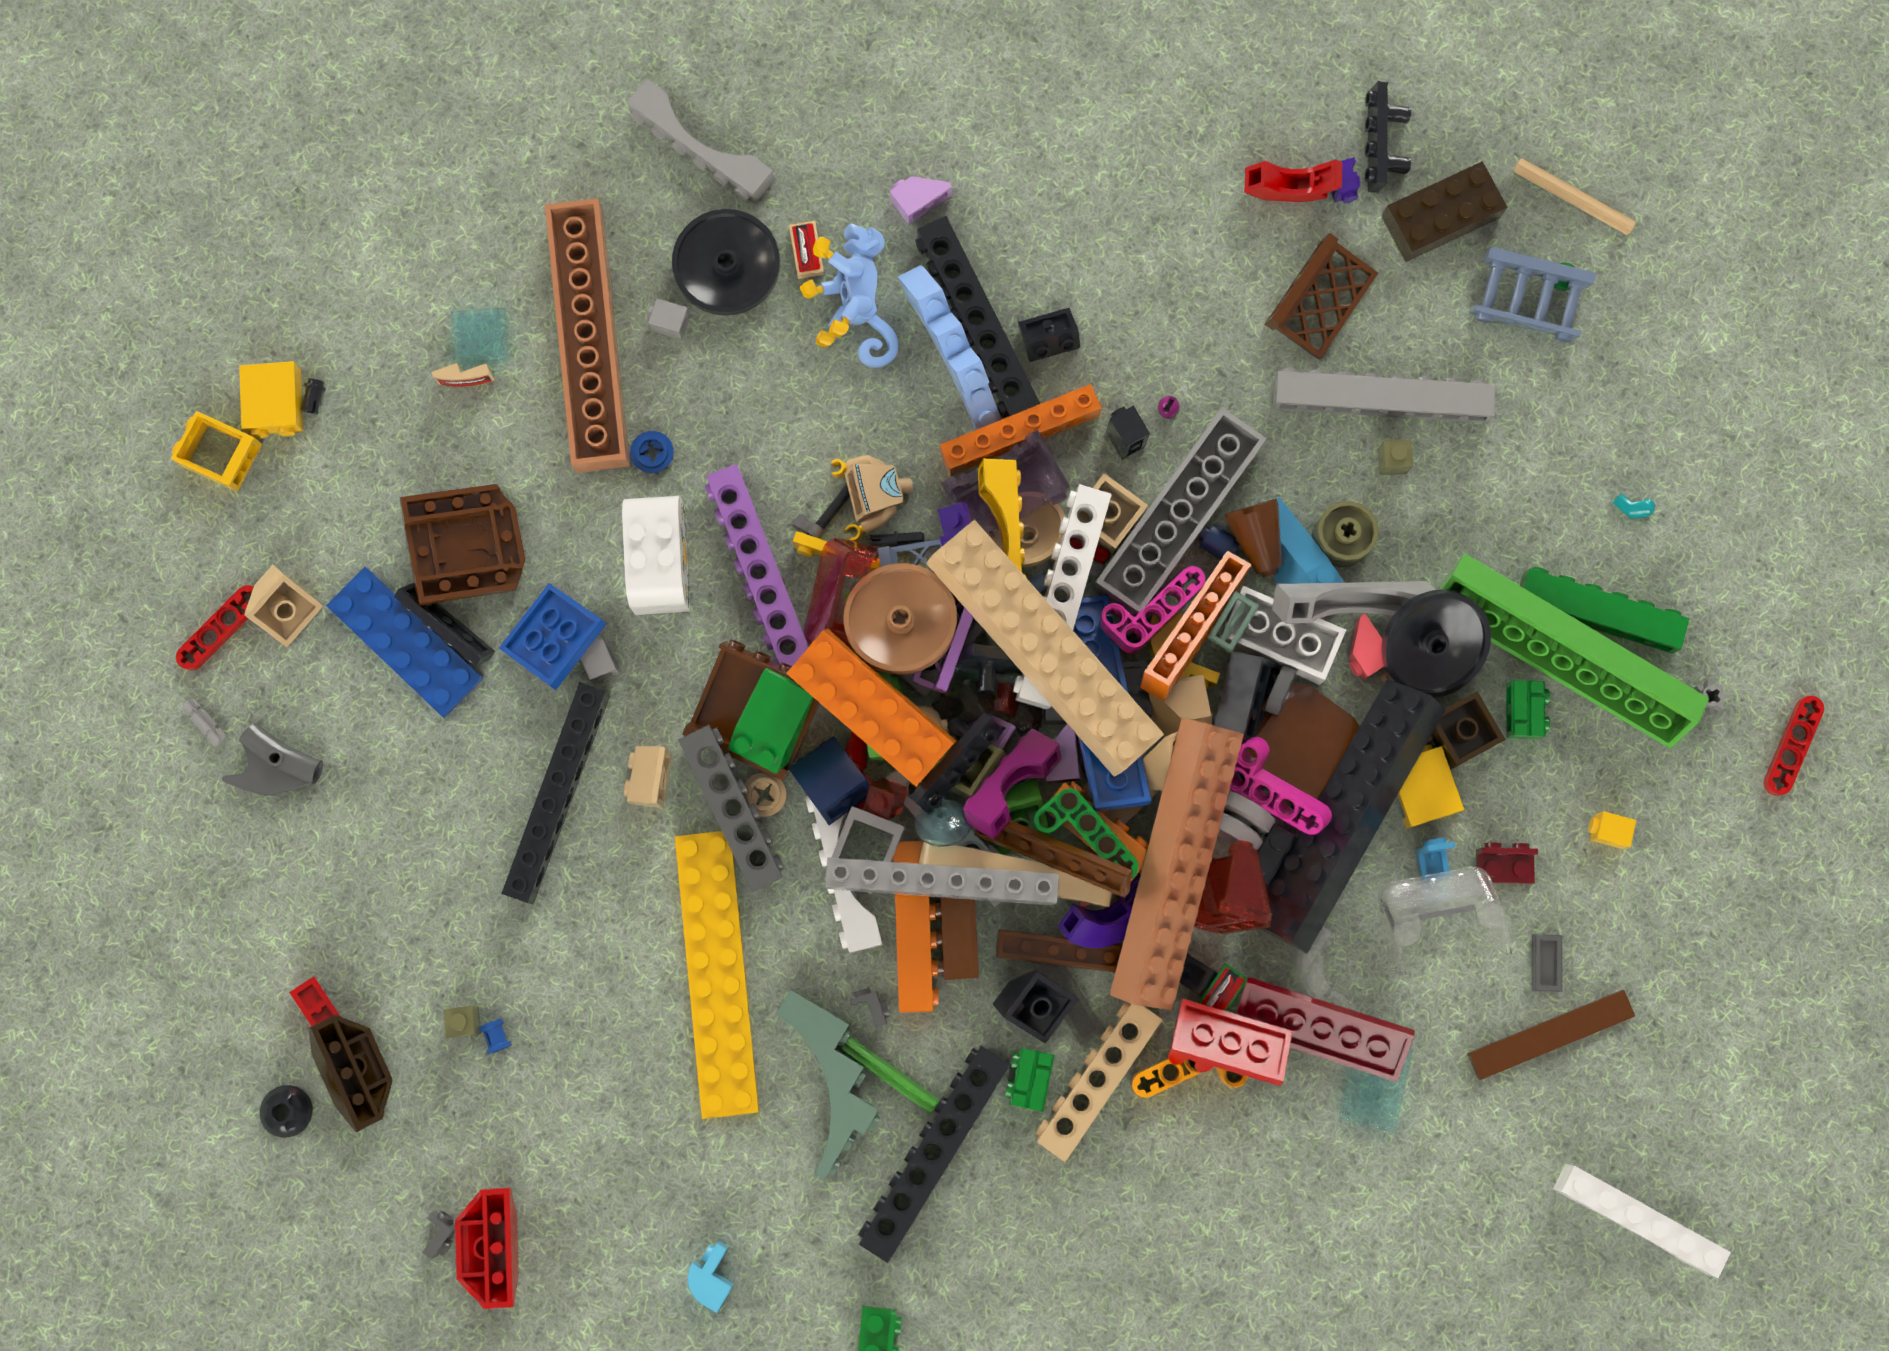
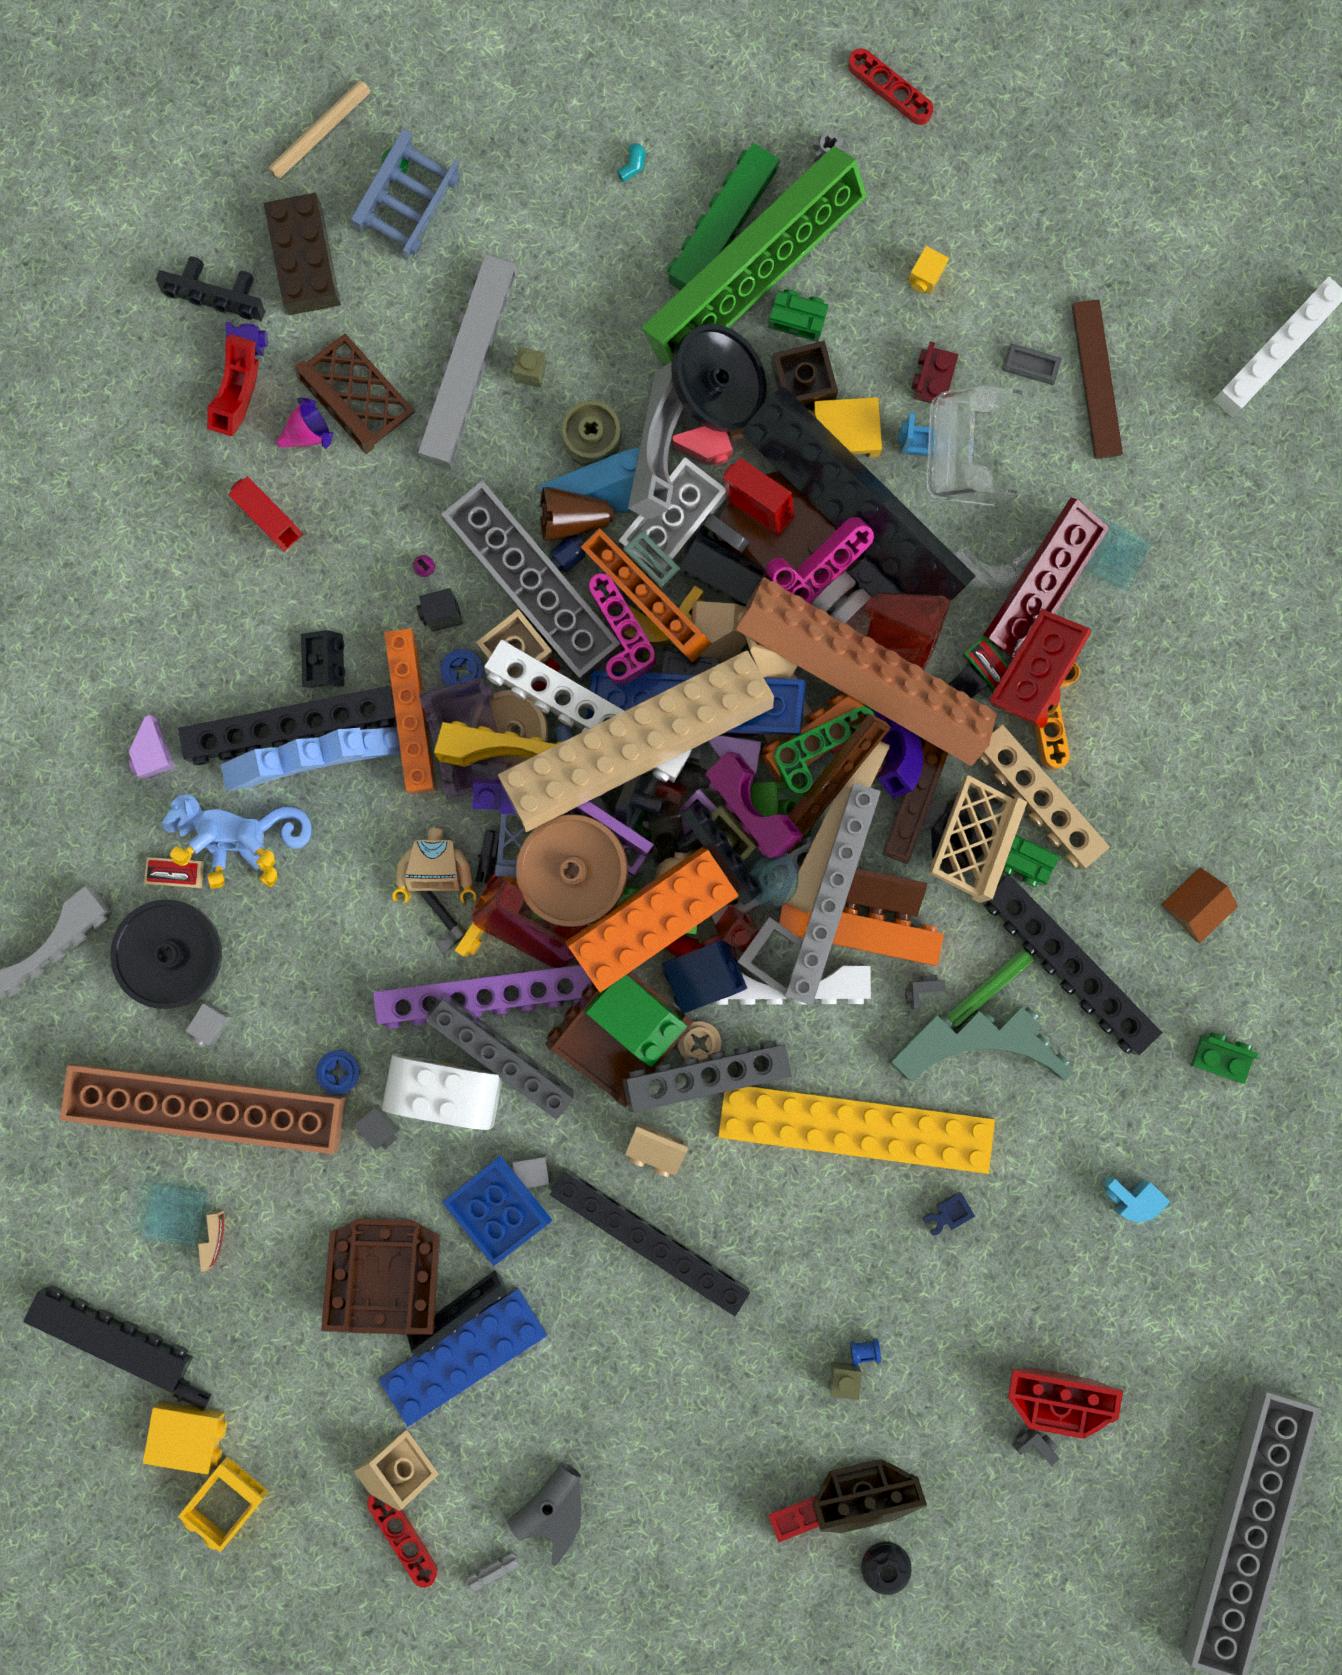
camera: 75 degrees left, 5 degrees up
none -> black brick [23,1286,193,1393]
none -> red brick [228,476,303,552]
none -> hat [276,398,333,449]
none -> dark grey brick [354,1105,400,1150]
none -> dark grey brick [425,992,574,1120]
none -> blue gear [440,649,483,692]
none -> red window [723,458,795,536]
none -> dark blue plate [922,1191,975,1235]
none -> tan fence [929,775,1027,903]
none -> dark orange slope [1161,867,1238,943]

